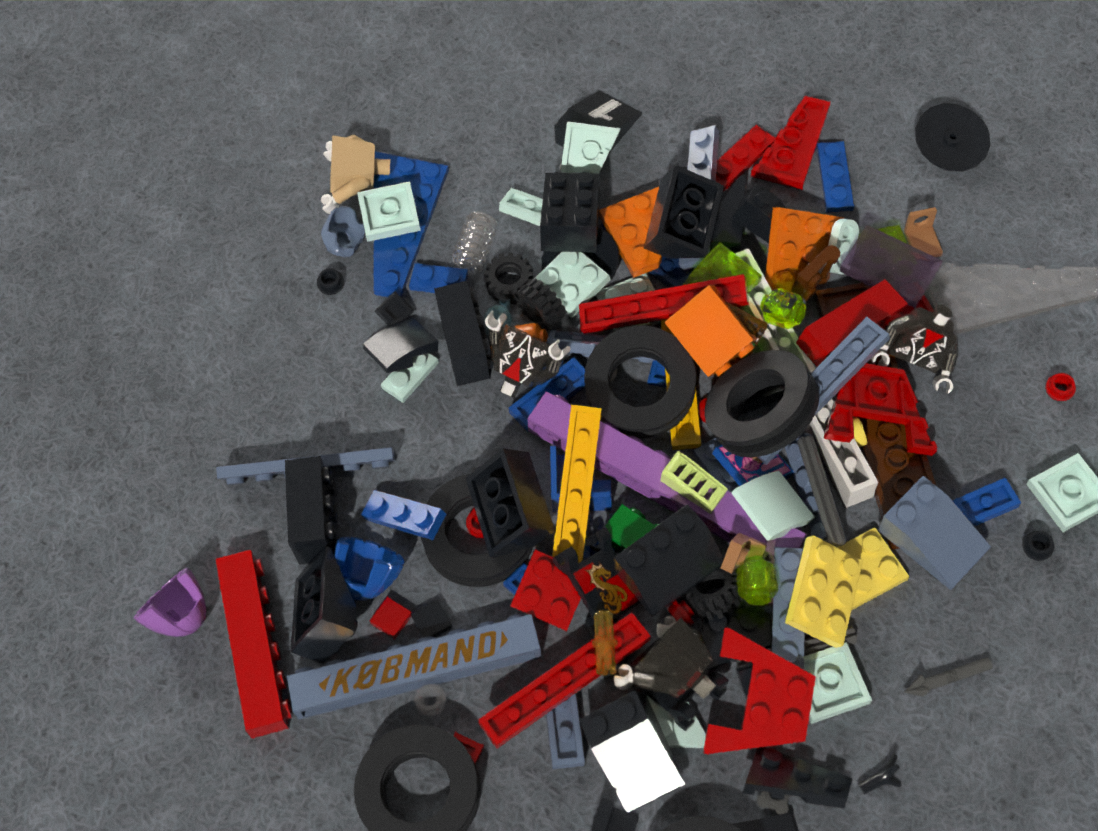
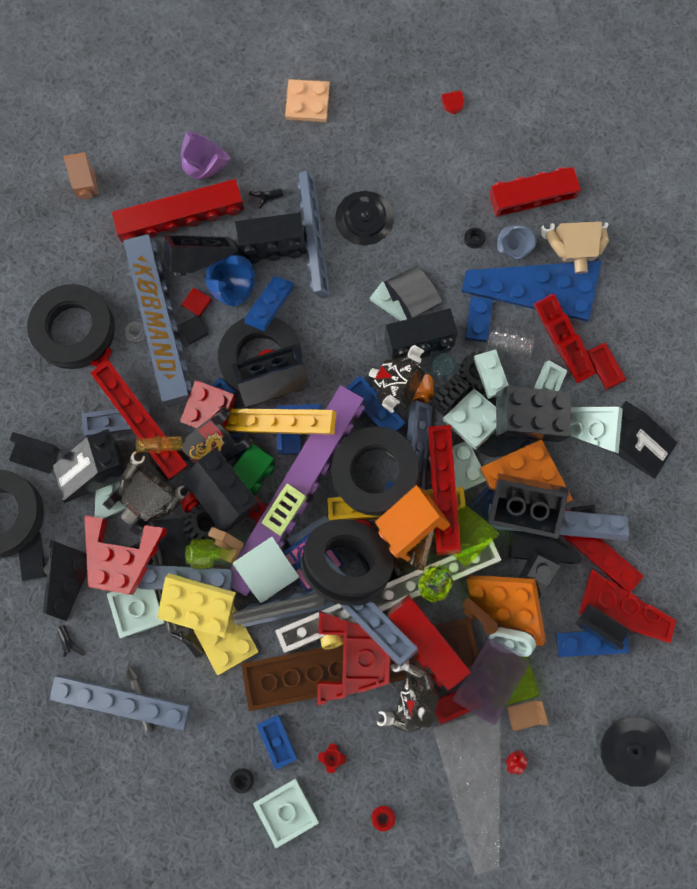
camera: 85 degrees right, 15 degrees up
light aqua plate [357,181,421,242] -> none
black tile [374,291,414,326] -> none
sand blue slope [878,476,991,590] -> none
none -> sand blue plate [49,675,191,731]
none -> nougat slope [64,152,98,199]
none -> black bar [171,628,203,658]
none -> black bar [249,188,283,209]
none -> light nougat plate [285,79,330,122]
none -> red plate [318,743,346,773]
none -> black piece [335,190,395,246]
none -> red tile [441,90,464,114]
none -> light aqua plate [474,349,509,399]
none -> red brick [489,167,581,217]
none -> red plate [506,750,528,775]
none -> red slope [533,293,596,383]
none -> black panel [575,604,629,650]
none -> red tile [587,342,627,390]

